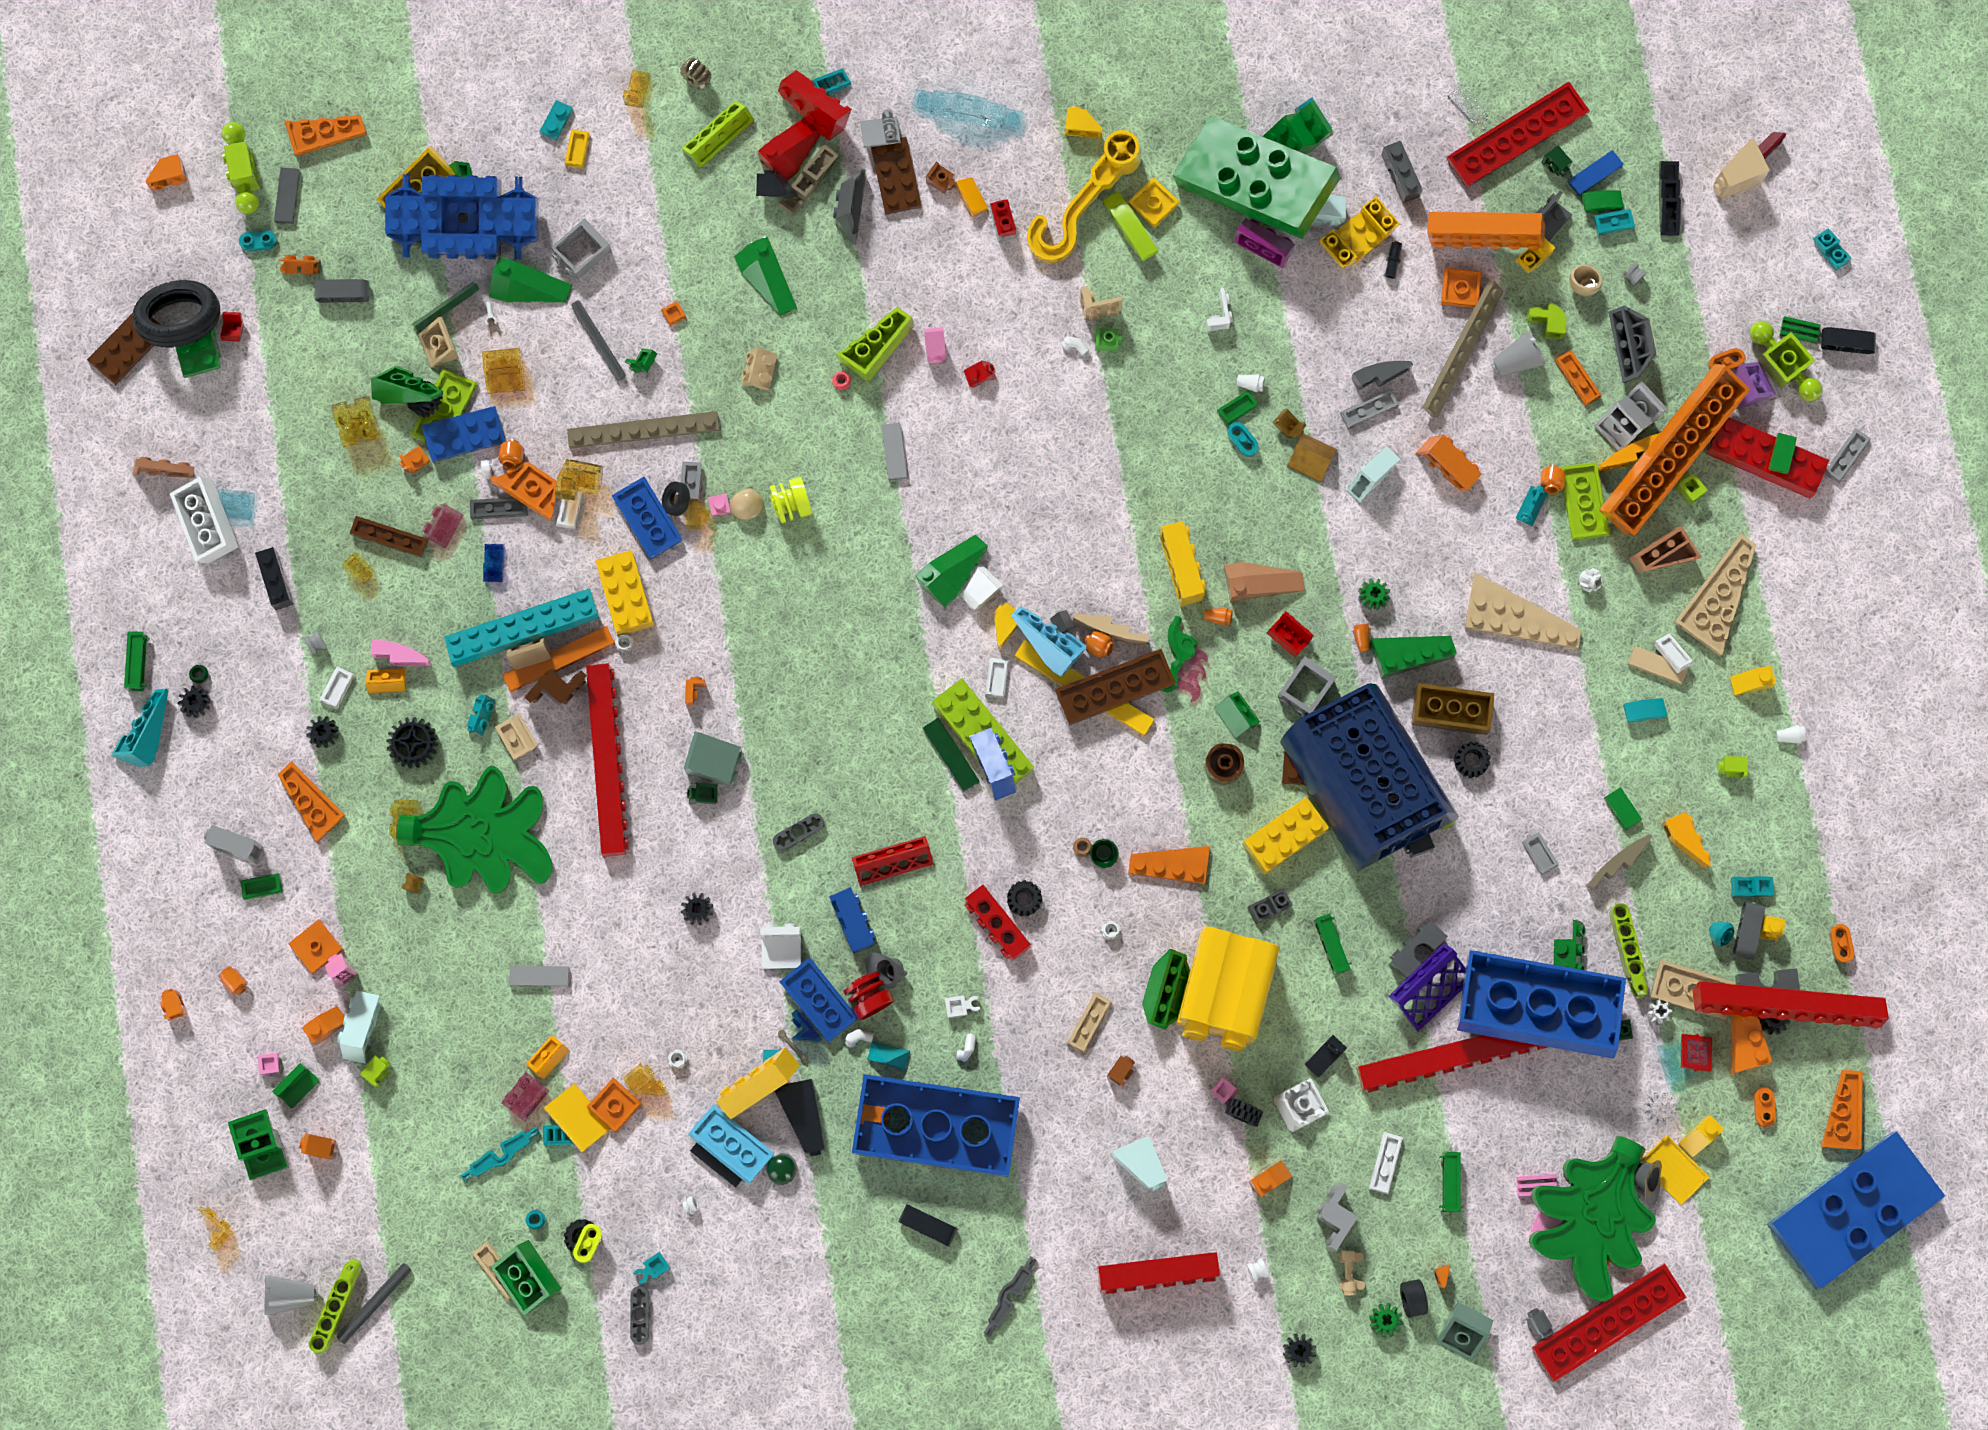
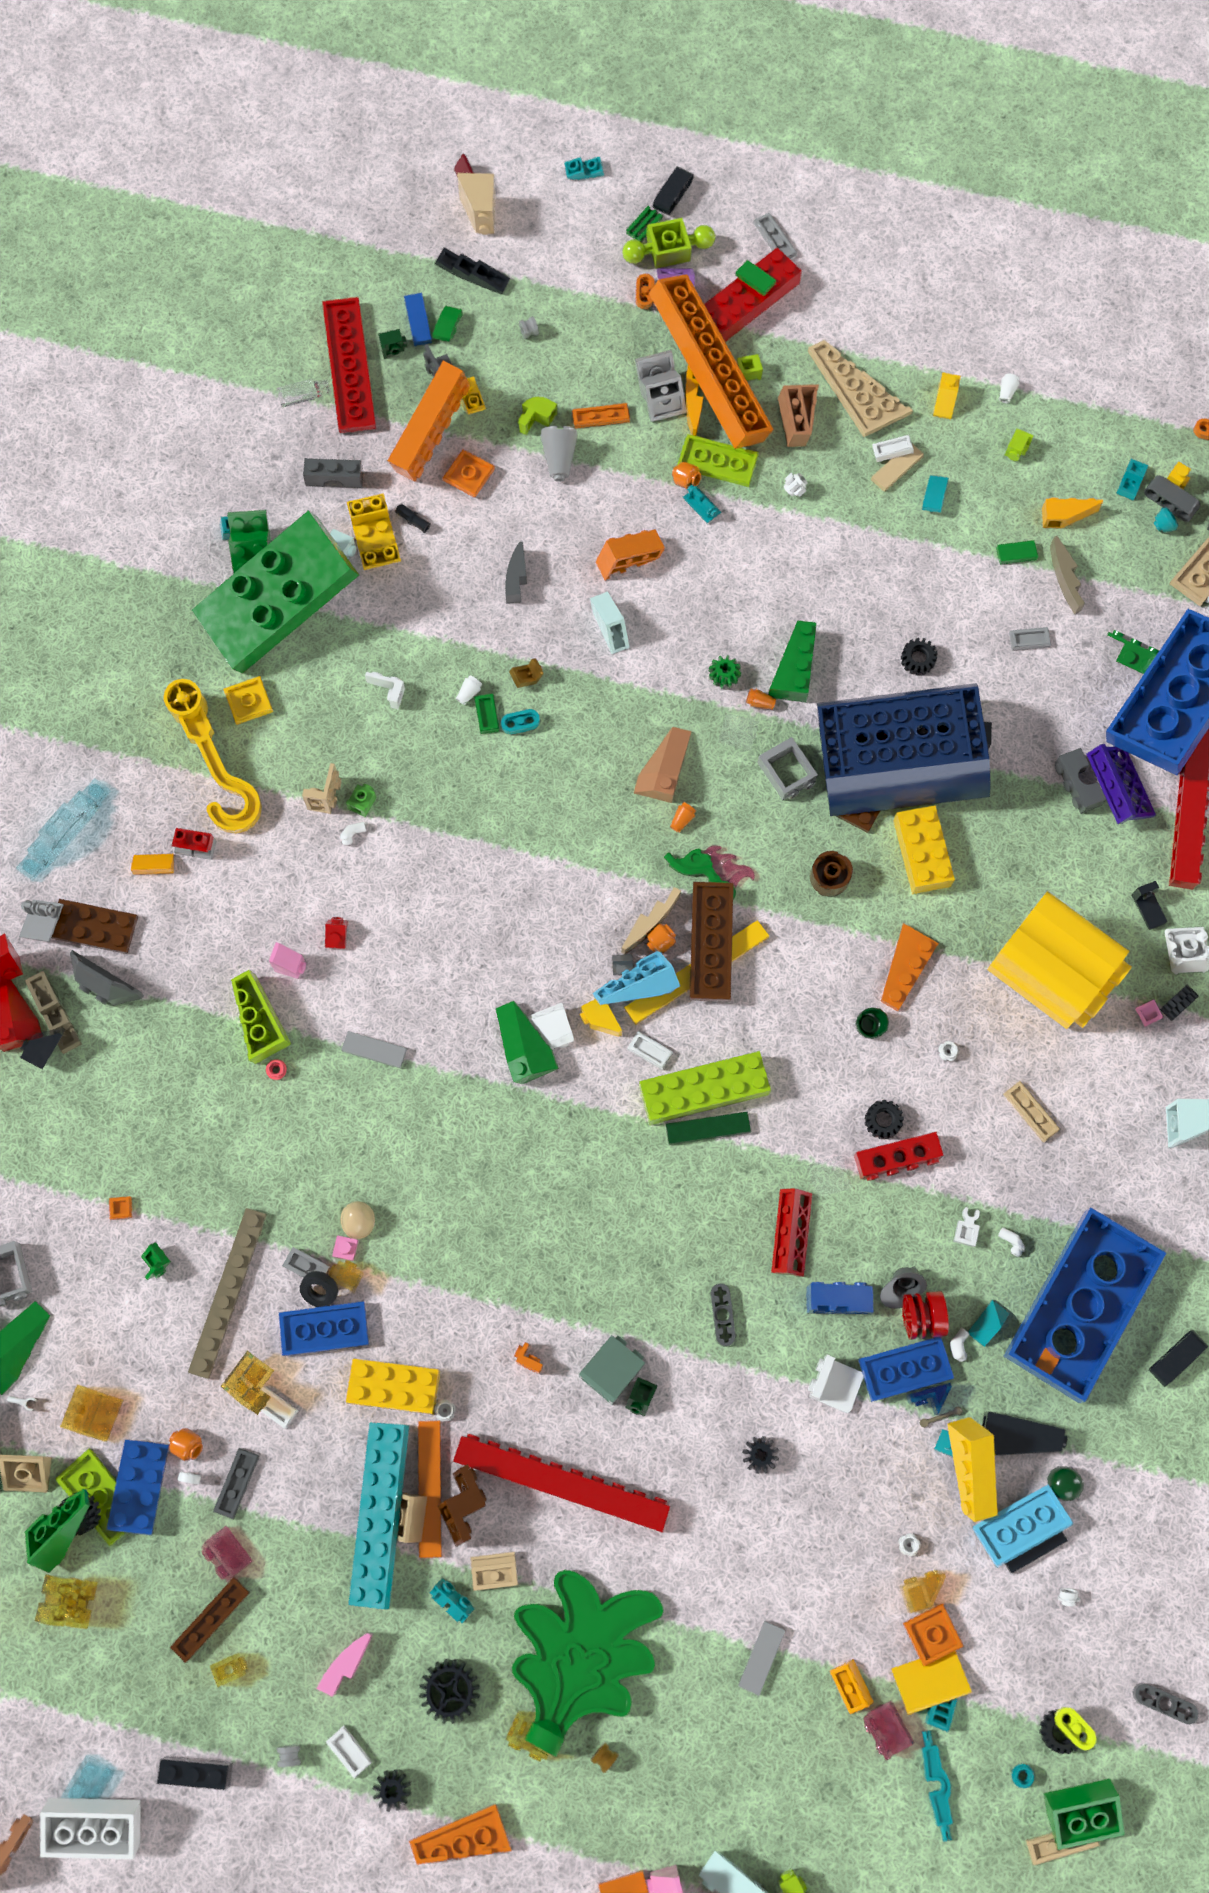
camera: 65 degrees left, 5 degrees down
light orange slope [366,668,406,693] -> none
orange bracket [399,446,431,475] -> none
clear blue slope [483,544,505,582] -> none
orange wing [491,462,559,521] -> none
dark grey axle [571,300,626,381] -> none
teal plate [633,1252,671,1284] -> none
green wedge [734,236,797,316] -> none
tan bracket [742,347,777,391] -> none
neon yellow wheel [770,476,812,524] -> none
dark orange brick [926,162,956,194] -> none
wedge [970,728,1016,801] -> none
yellow slope [1065,106,1102,139] -> none
medium nougat plate [1073,838,1092,857] -> none
lime slope [1102,192,1159,261] -> none
dark orange brick [1107,1056,1135,1088] -> none
green wedge [1142,949,1190,1030] -> none
yellow brick [1159,521,1207,607] -> none
panel [1215,691,1260,738] -> none
magenta slope [1234,218,1295,268] -> none
dark grey slope [1247,889,1293,924] -> none
red bracket [1266,611,1314,658] -> none
pearl gold slope [1287,433,1337,482] -> none
green container [1314,913,1352,975] -> none
light grey tile [1340,389,1399,429] -> none
pearl gold brick [1411,683,1495,735] -> none
dark tan plate [1422,280,1504,418] -> none
tan wing [1465,573,1581,649] -> none
tan hat [1570,264,1602,296] -> none
teal plate [1593,209,1635,235] -> none
dark grey wedge [1608,306,1657,383] -> none
lime piece [1609,903,1648,999] -> none

